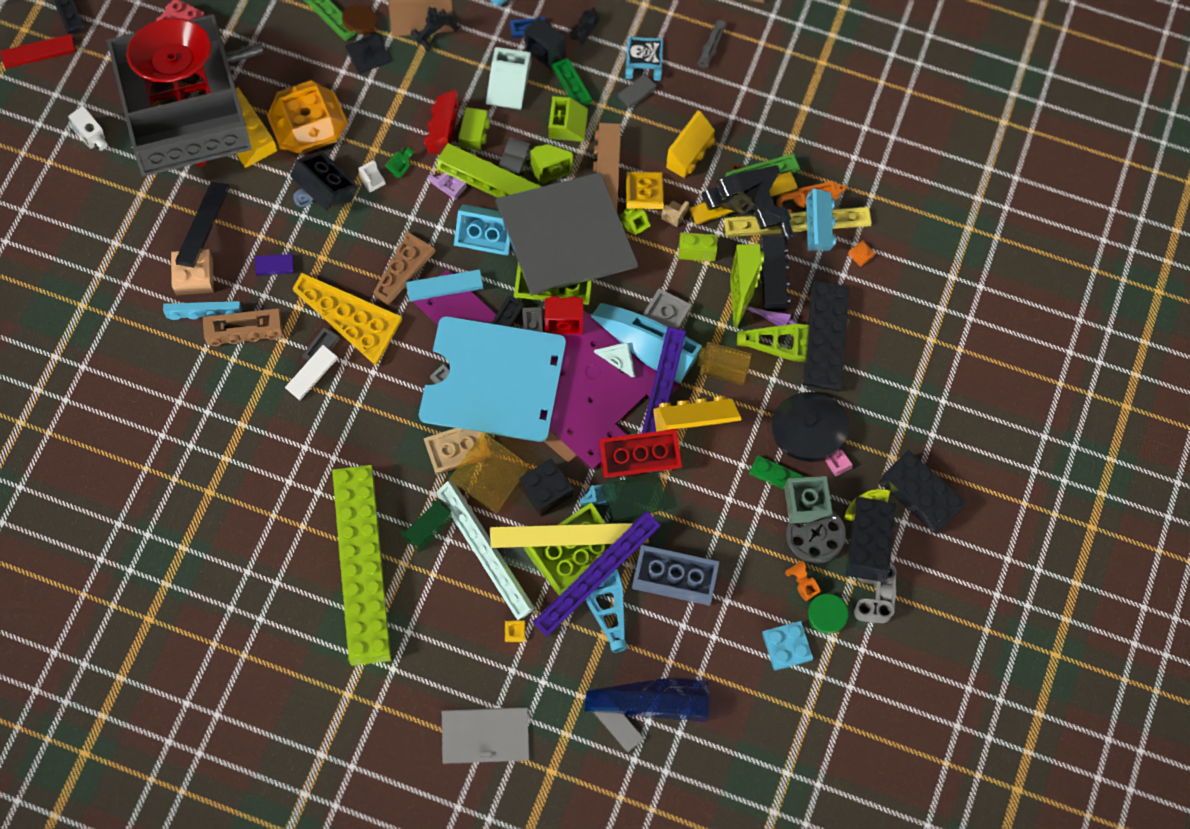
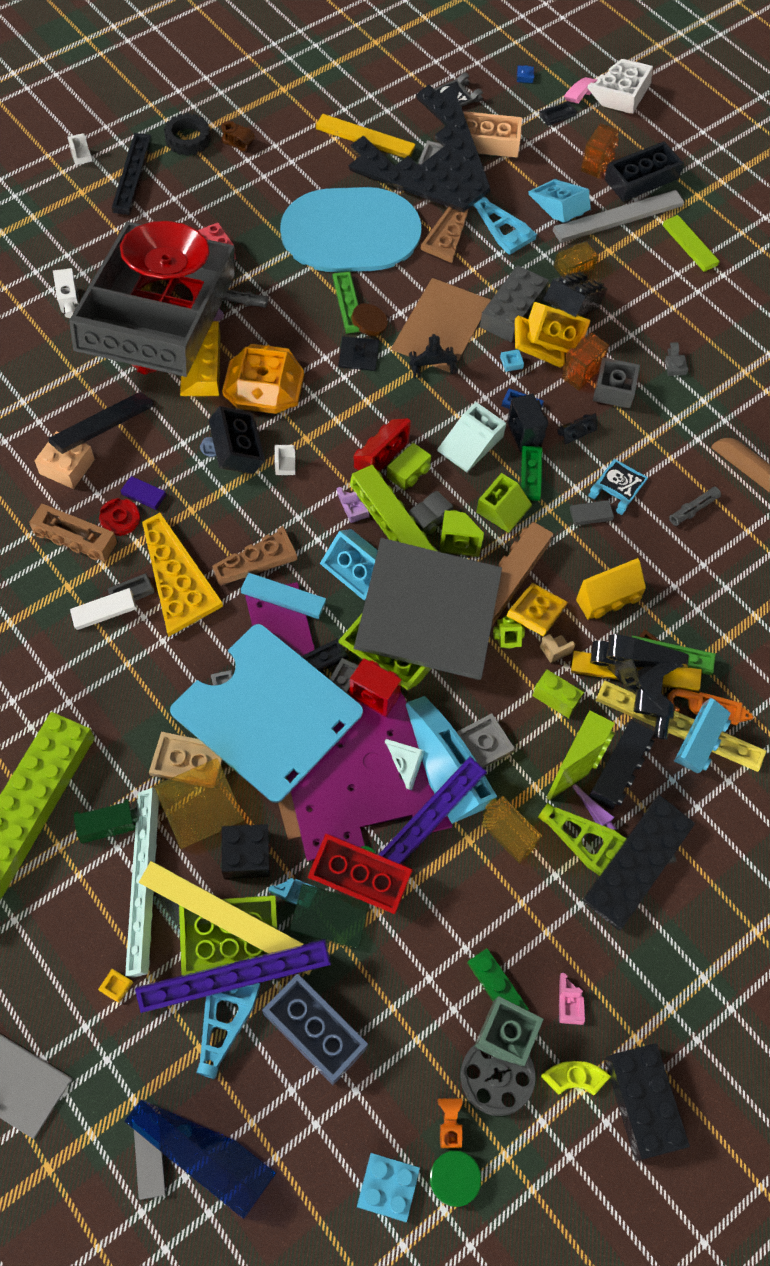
camera: 30 degrees right, 5 degrees down
red tile [1,34,76,69] -> none
medium azure plate [163,301,243,320] -> none
green plate [385,146,414,178] -> none
yellow slope [653,396,741,432] -> none
black dish [772,392,849,462] -> none
black brick [846,496,896,583] -> none
orange plate [848,241,875,267] -> none
light grey beam [854,563,896,623] -> none
none -> red tile [99,498,140,536]

